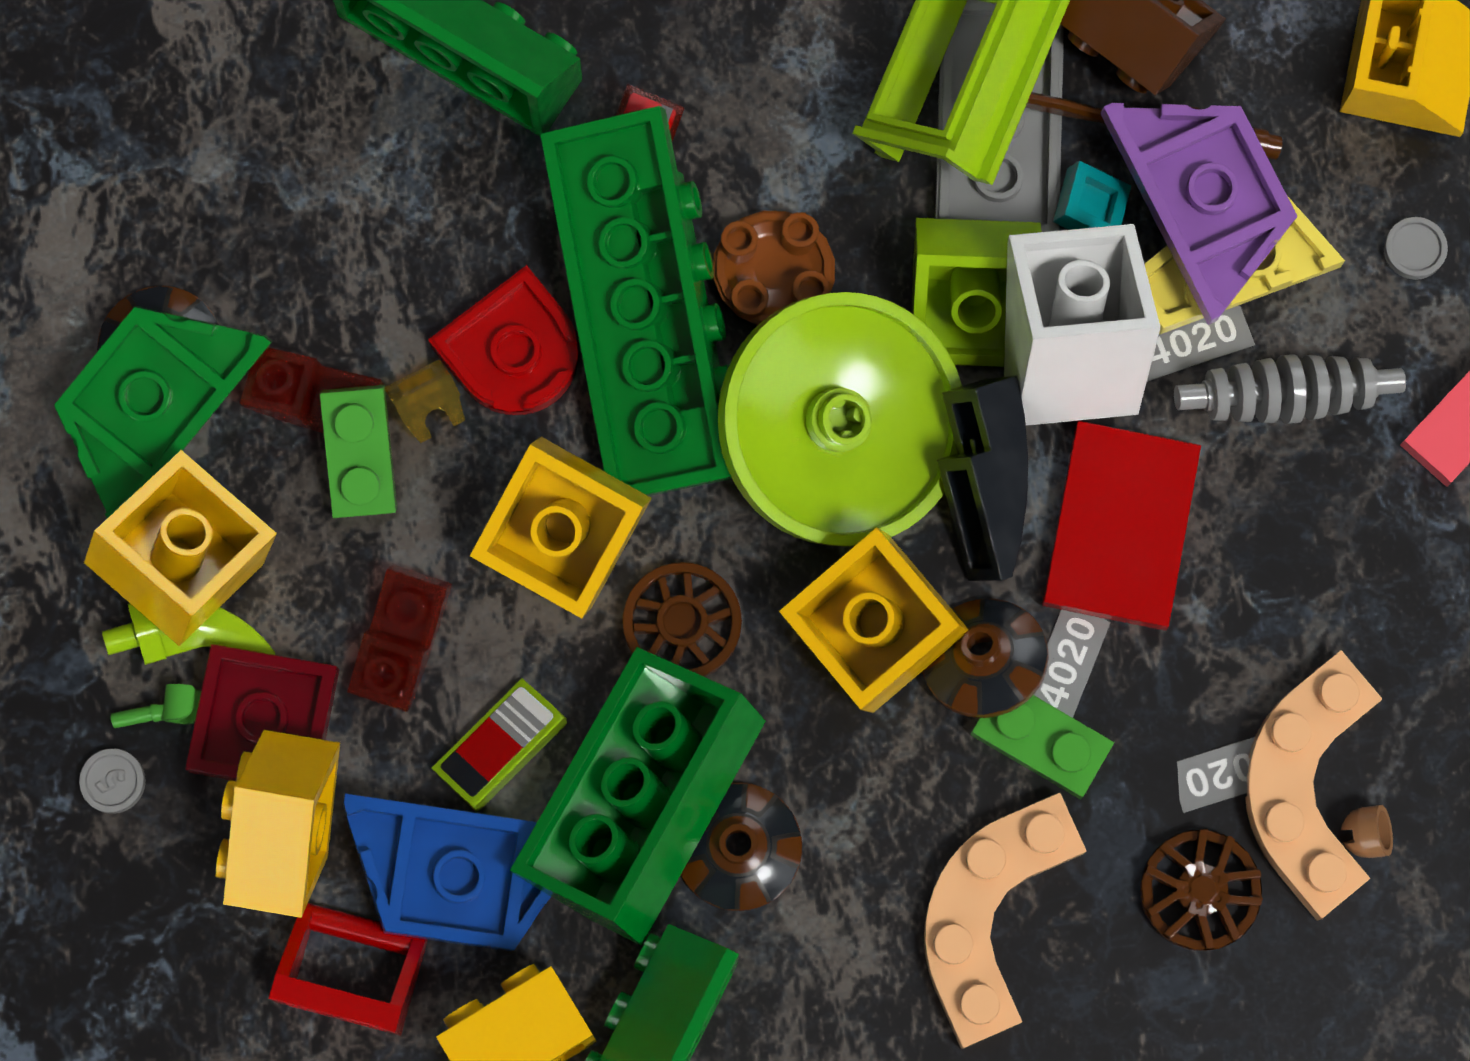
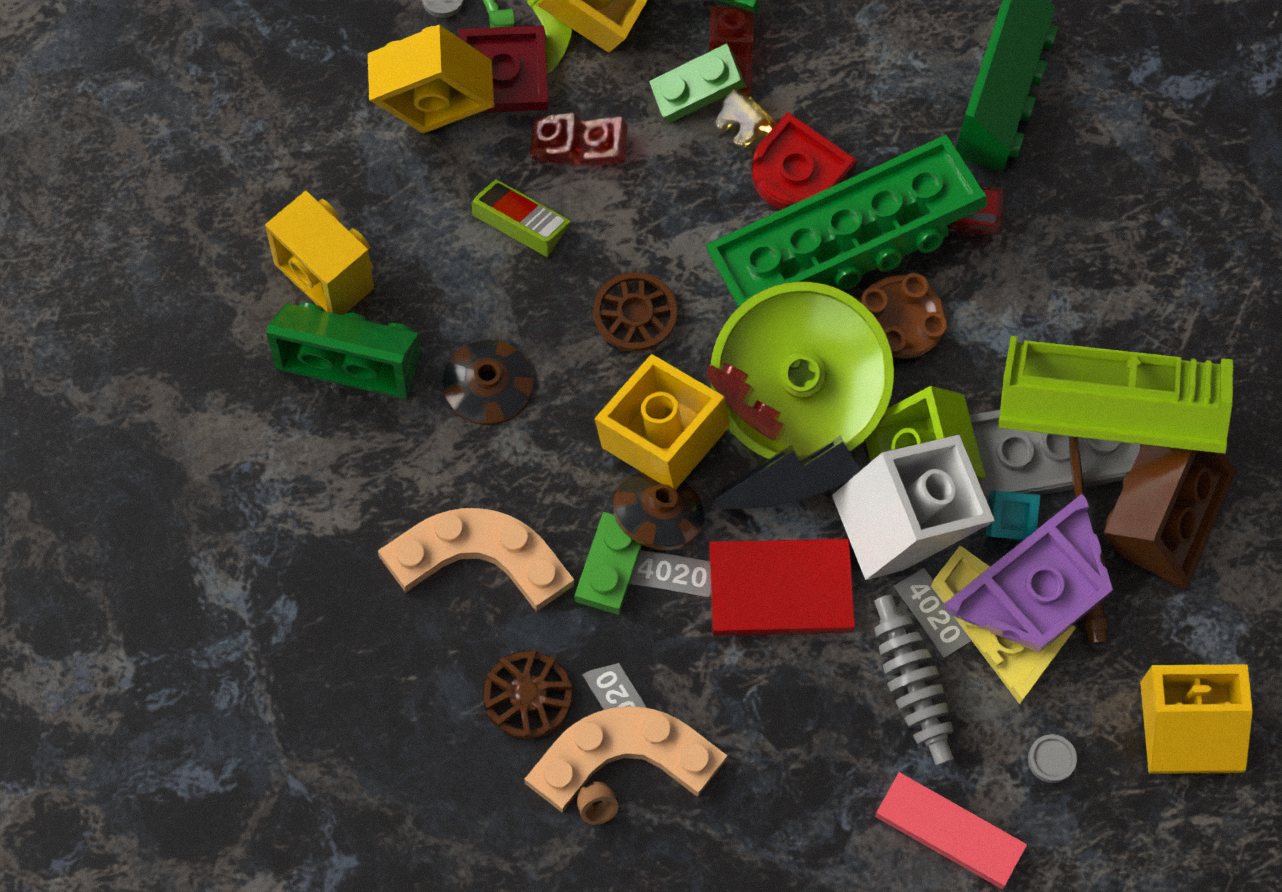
camera: 75 degrees right, 10 degrees down
red tile [268,903,428,1036] -> none
blue wing [343,793,551,952] -> none
yellow brick [470,437,652,619] -> none
green slope [510,647,766,946] -> none
none -> clear red slope [706,362,786,443]

